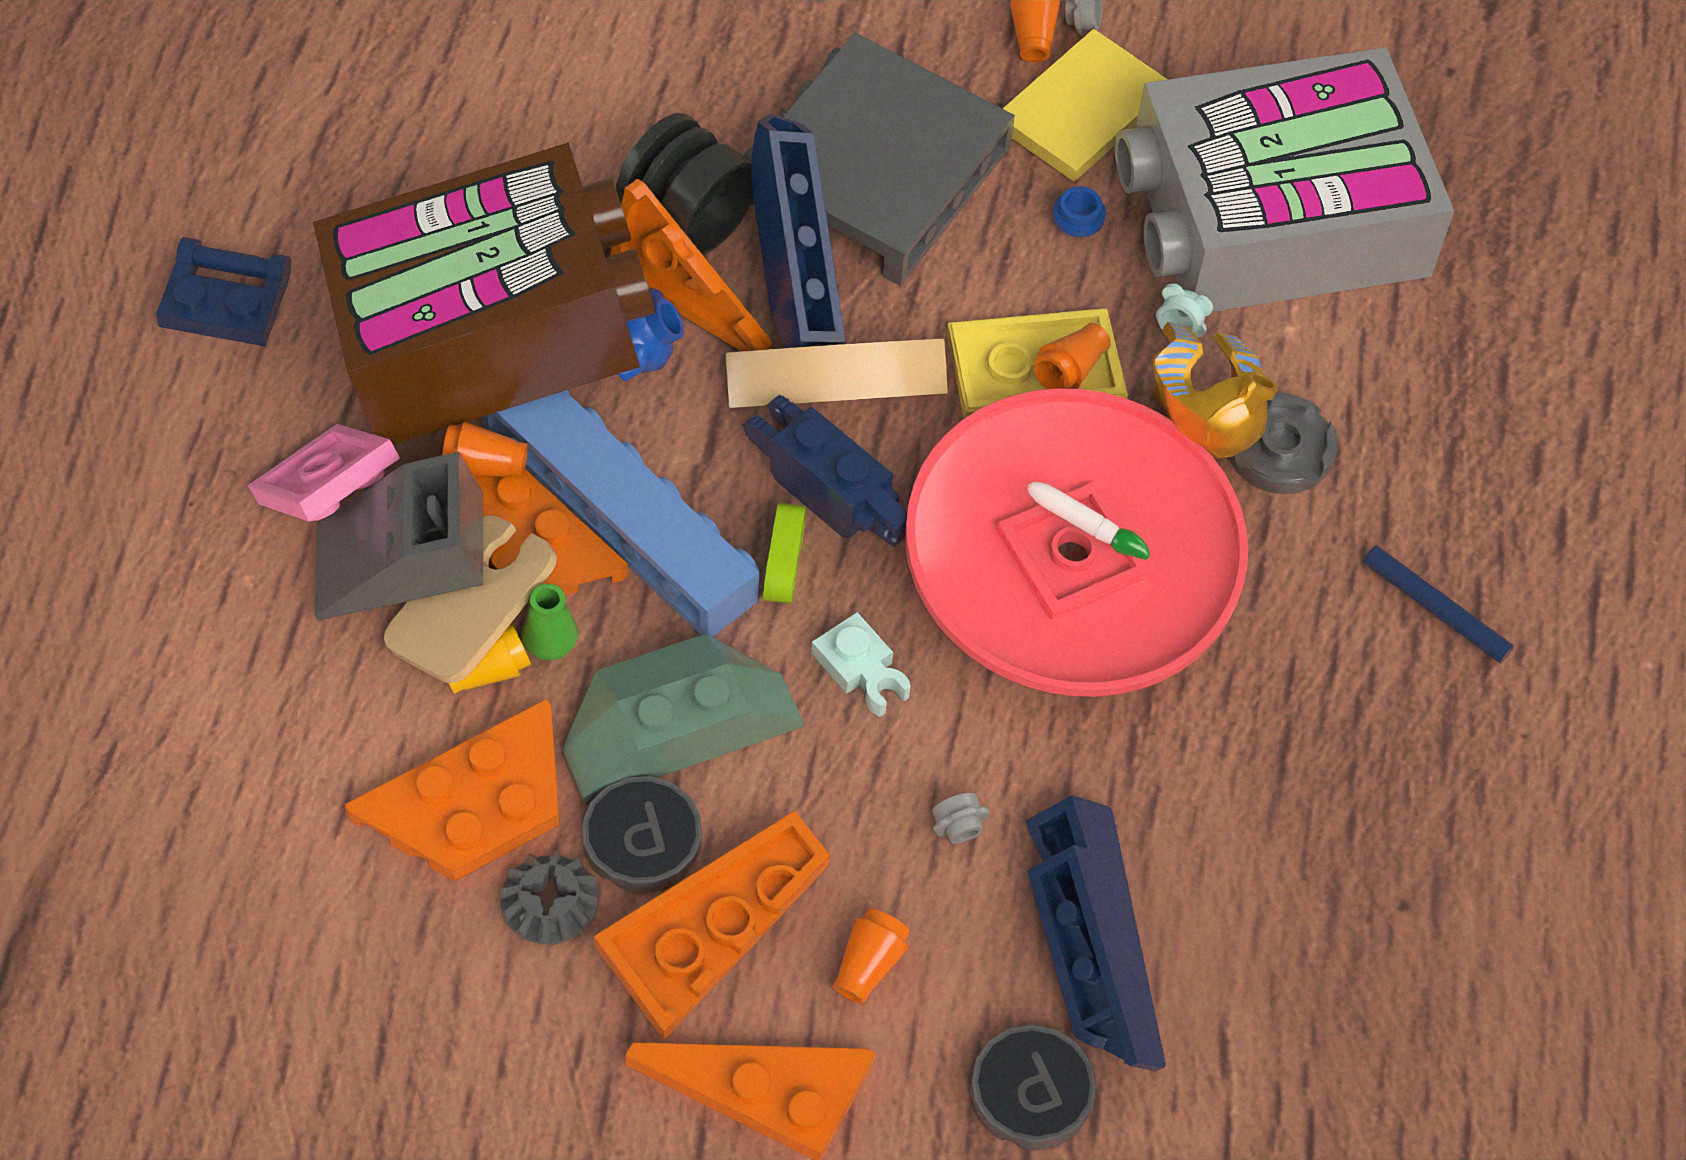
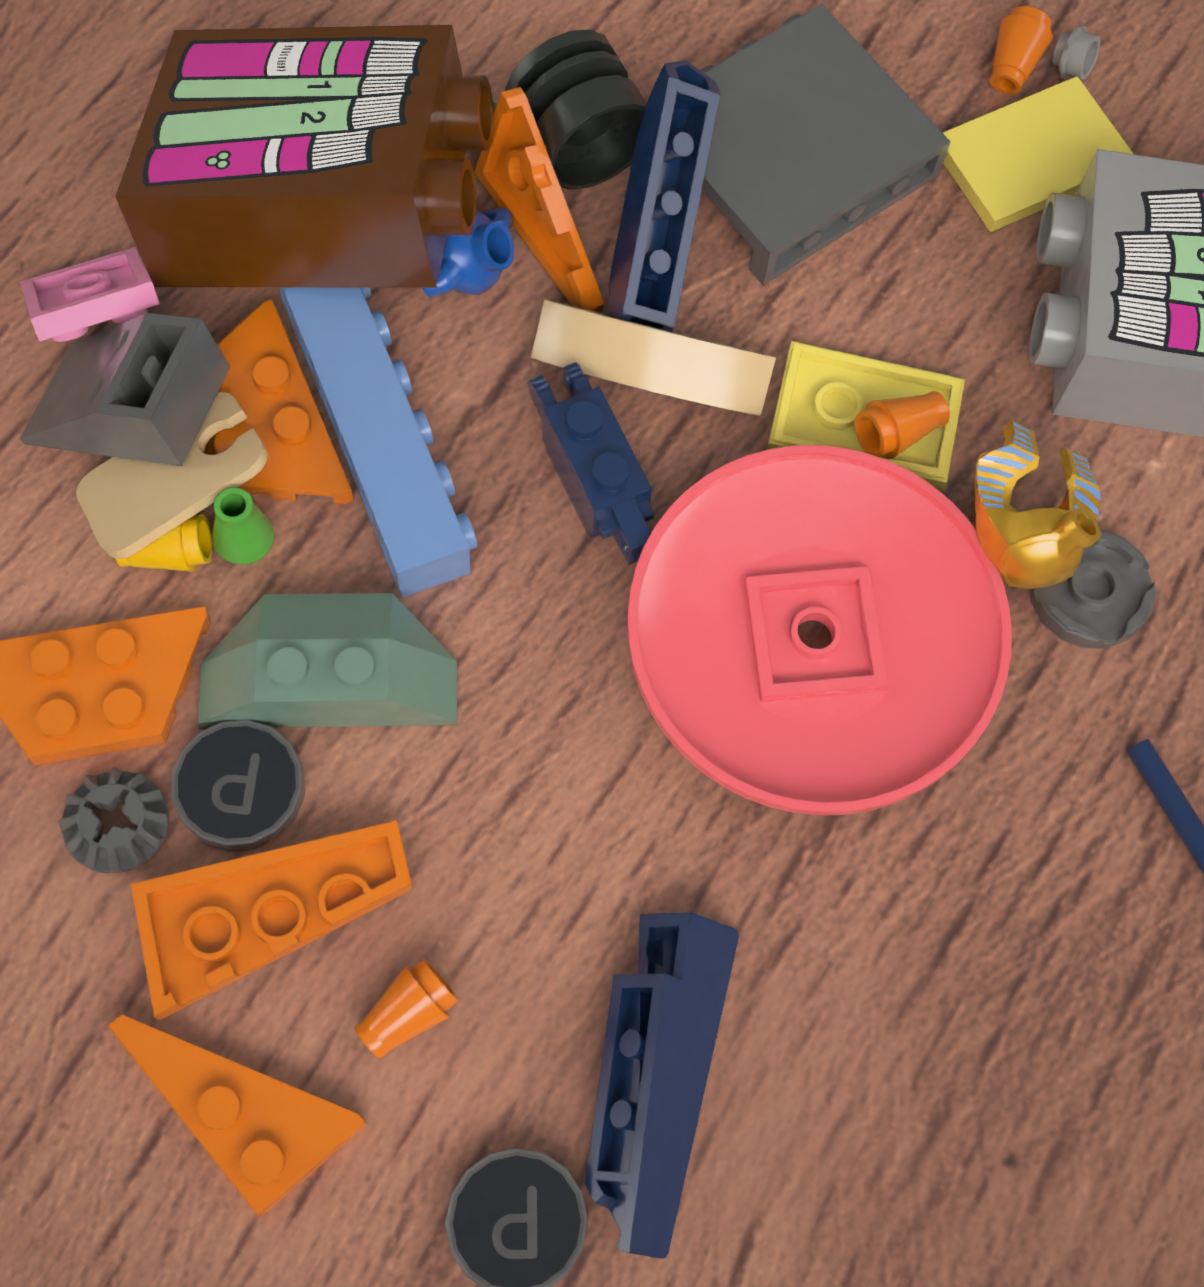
camera: 20 degrees right, 10 degrees up
dark blue plate [156,237,291,347] -> none
orange cone [442,421,528,477] -> none
lime beam [763,502,807,604] -> none
light aqua plate [811,612,911,717] -> none
light grey plate [932,793,990,844] -> none
white piece [1027,482,1150,560] -> none
blue plate [1053,186,1106,237] -> none
light aqua plate [1156,283,1213,338] -> none

